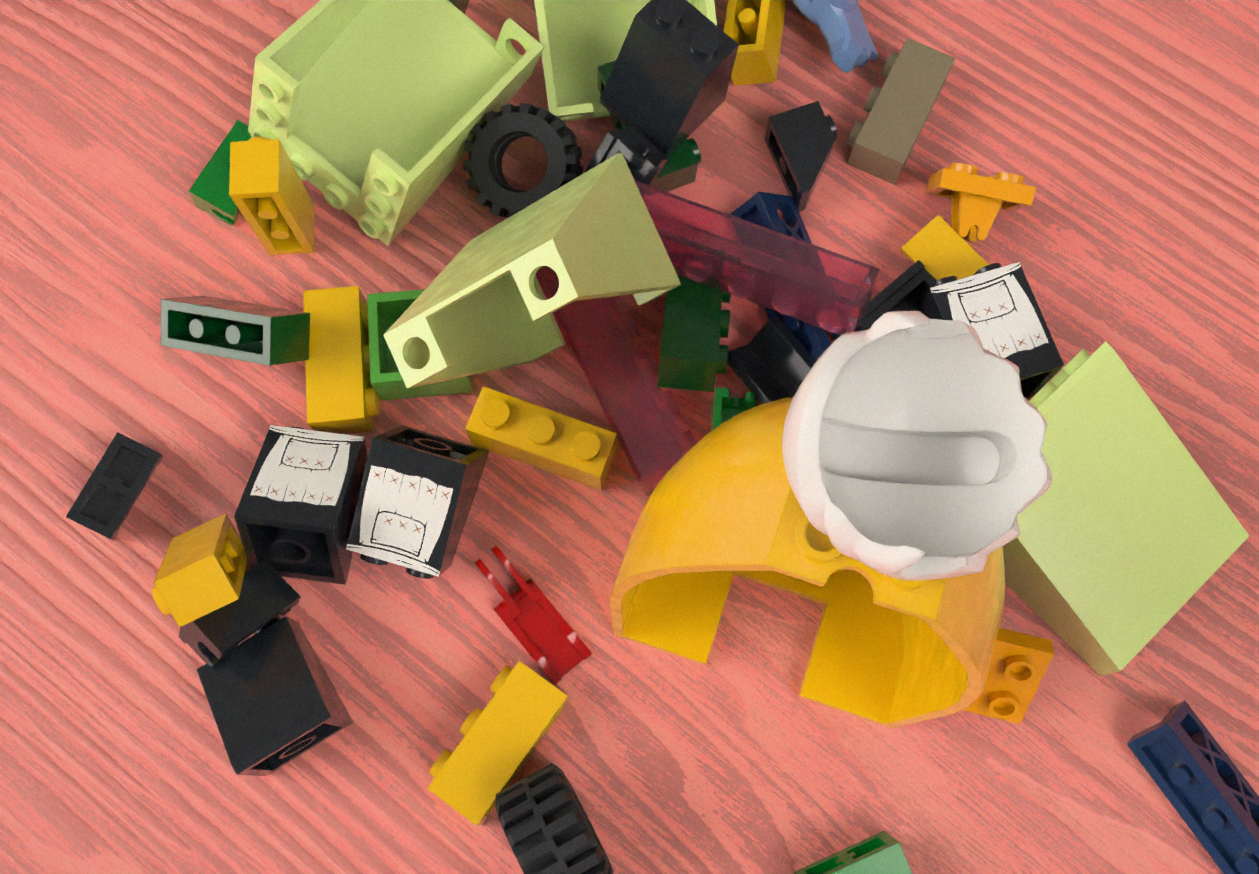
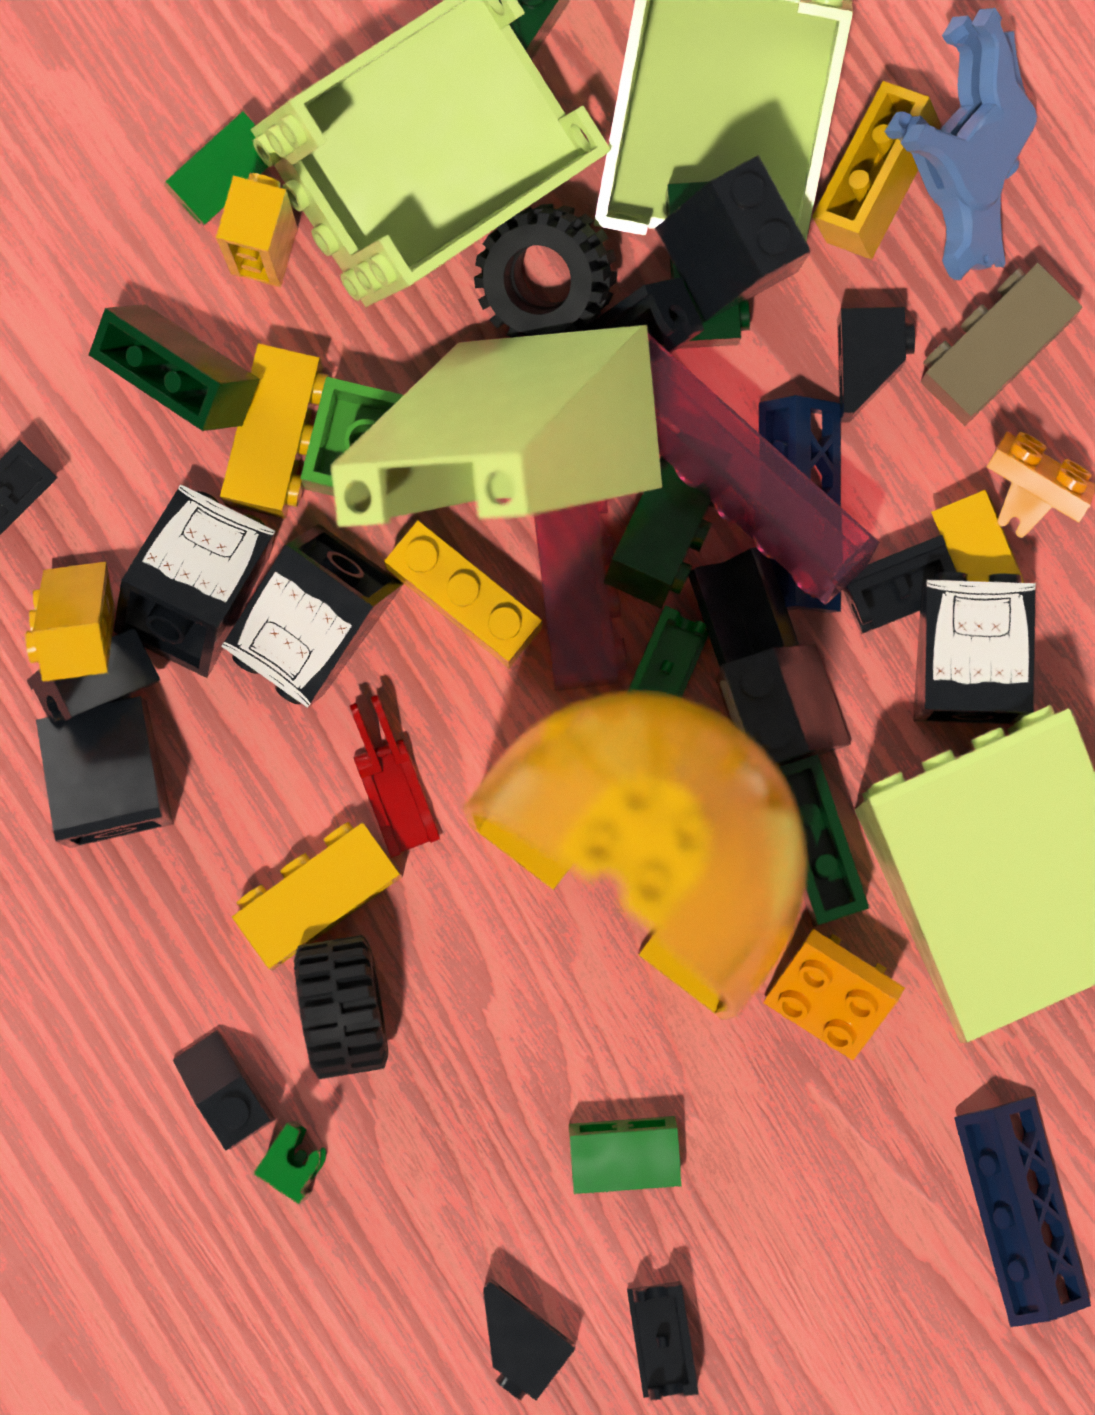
camera: 20 degrees right, 10 degrees up
white piece [782,311,1052,581] -> none

